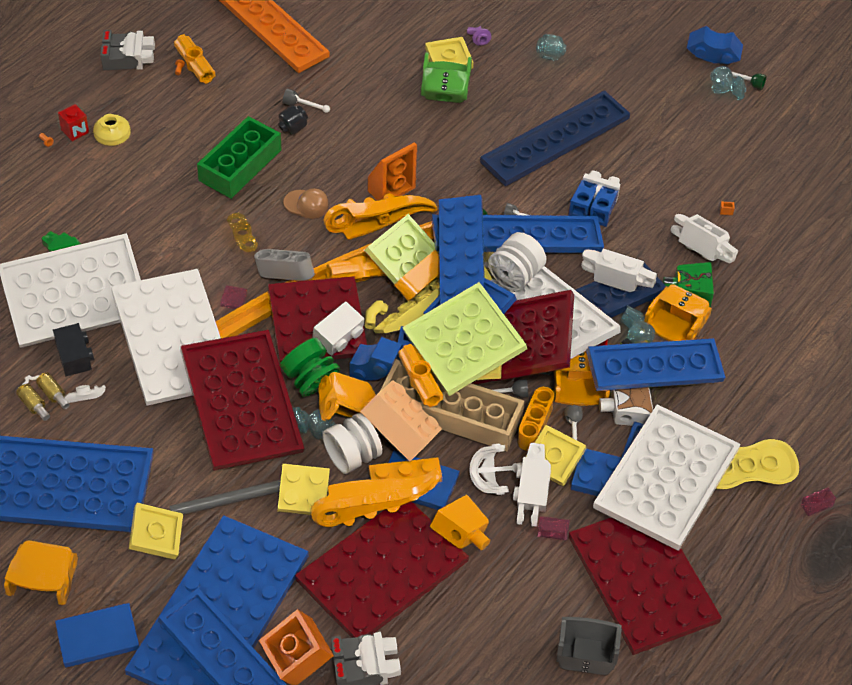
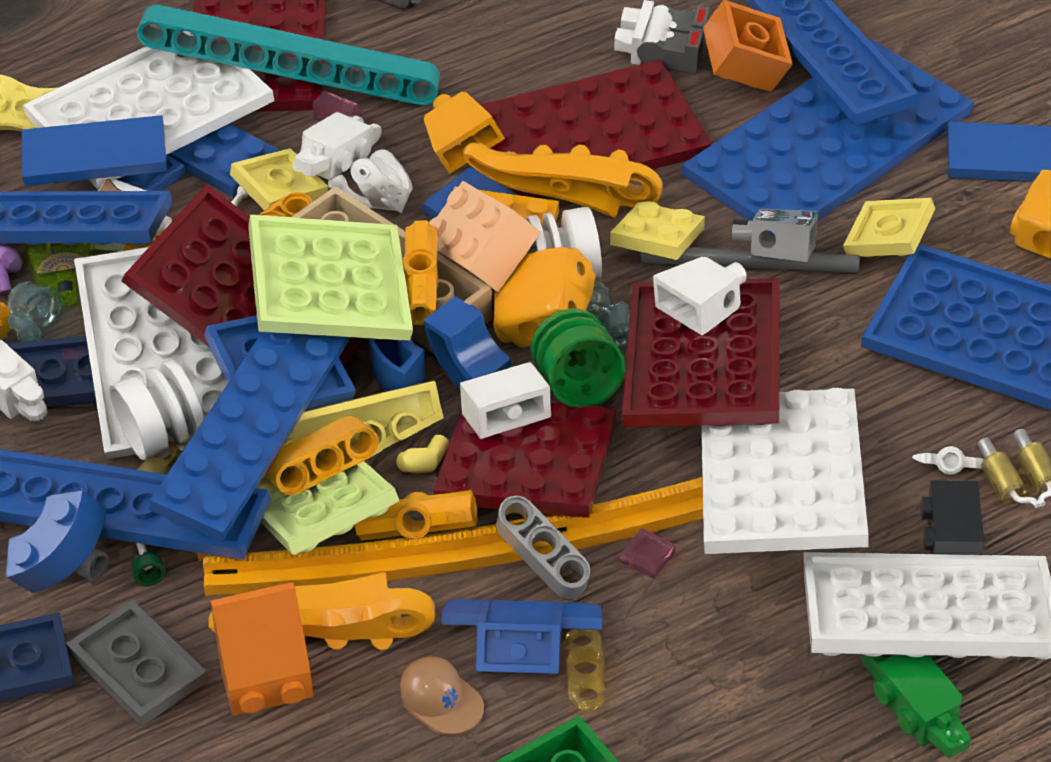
camera: 155 degrees left, 5 degrees down
none -> blue brick [6,490,107,593]
none -> blue tile [22,115,167,186]
none -> dark grey plate [66,600,208,726]
none -> teal beam [137,5,440,105]
none -> blue plate [441,599,602,674]
none -> white torso [653,257,747,335]
none -> light grey torso [732,209,818,262]

